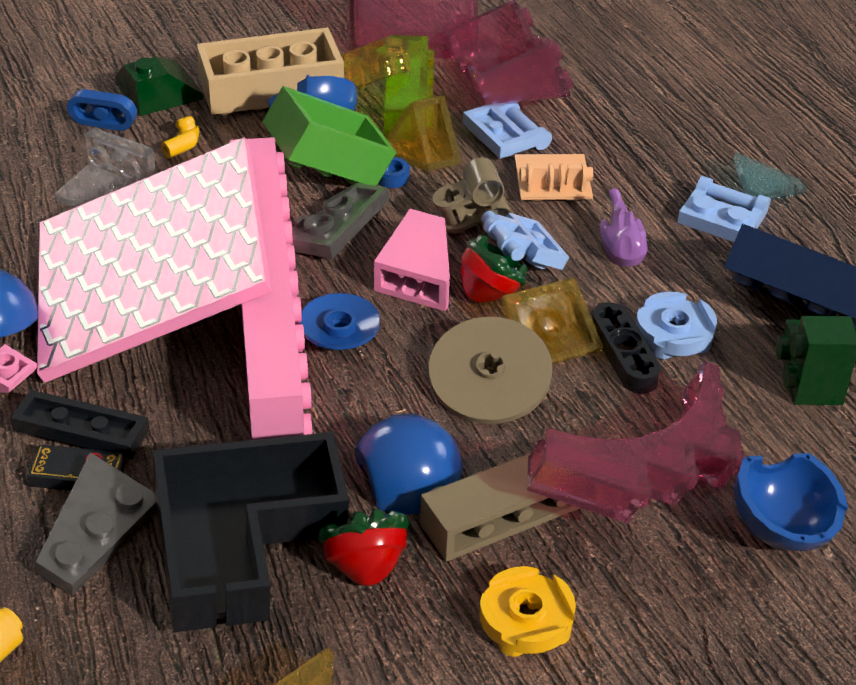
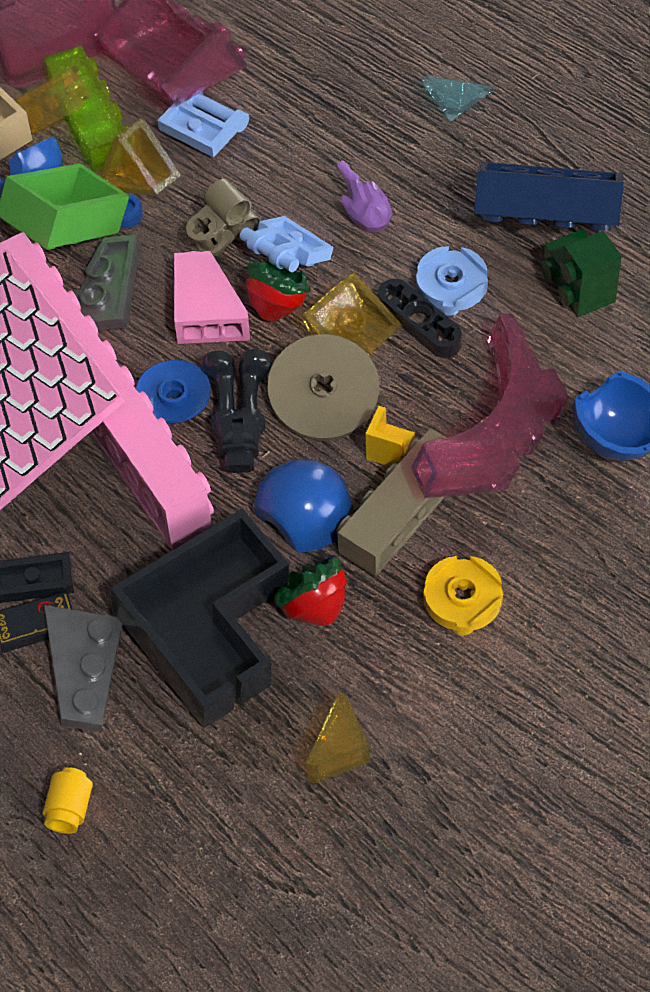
camera: 20 degrees left, 15 degrees up
light nougat hinge [514,154,593,201] -> none
light blue plate [677,176,771,242] -> none
none -> black piece [201,349,271,473]
none -> yellow panel [366,406,415,467]

